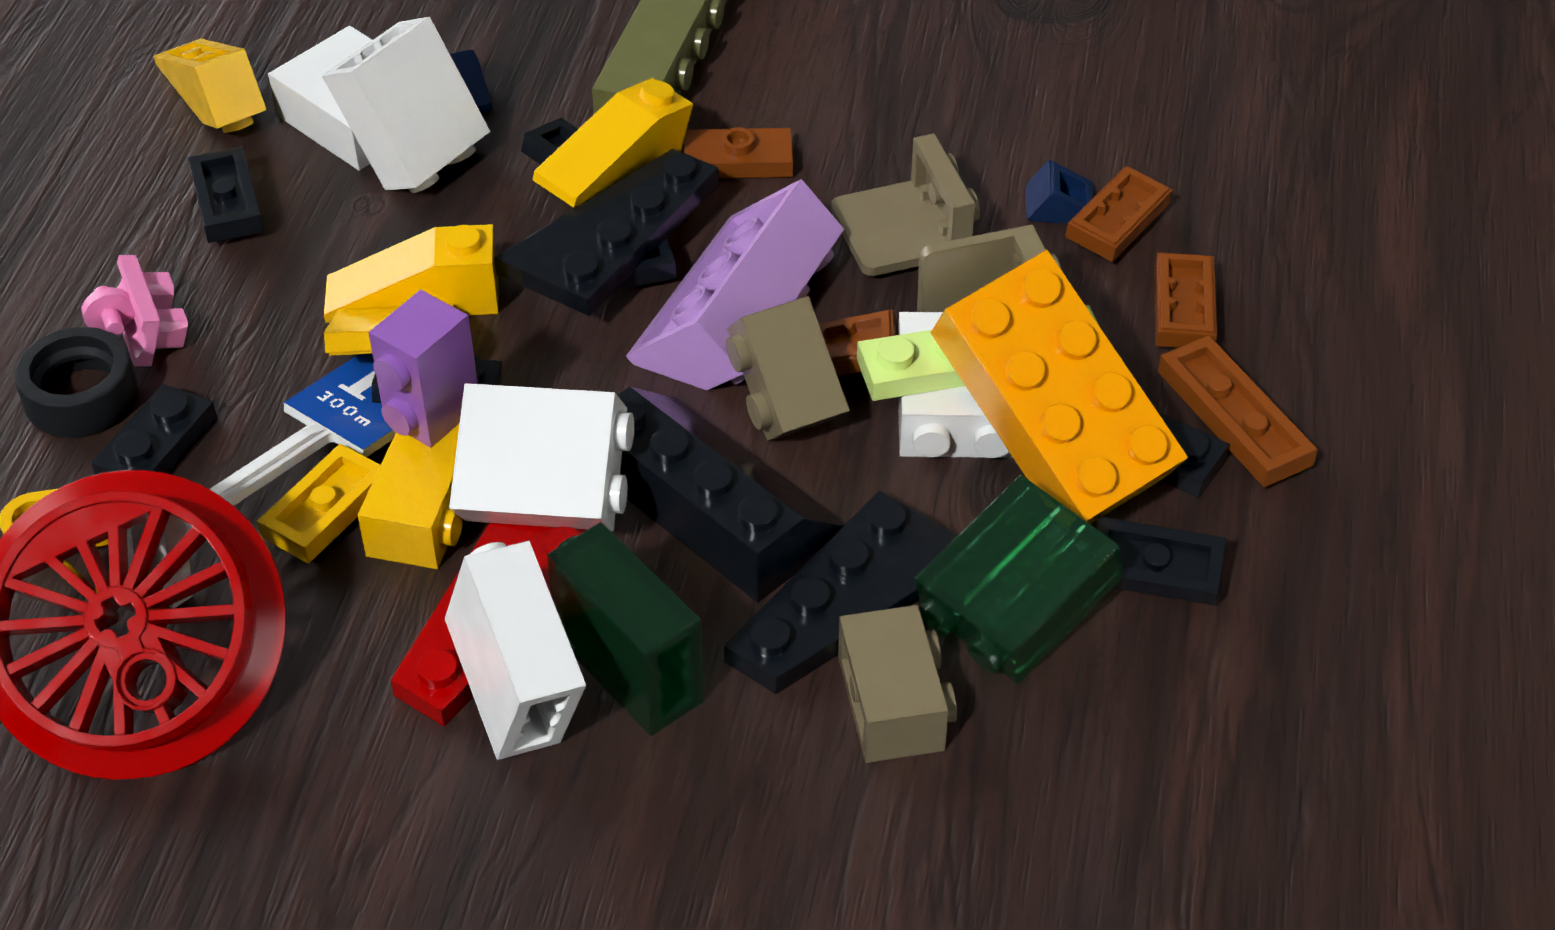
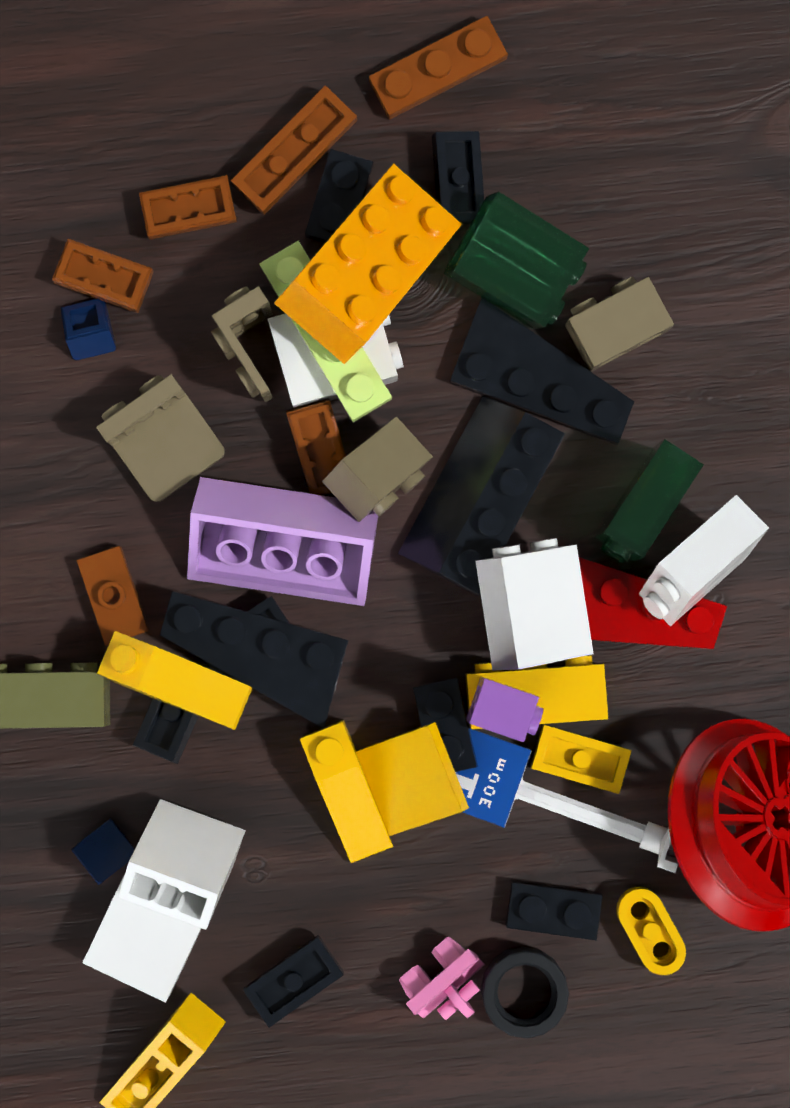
camera: 110 degrees left, 40 degrees up
none -> dark orange plate [369,16,508,120]

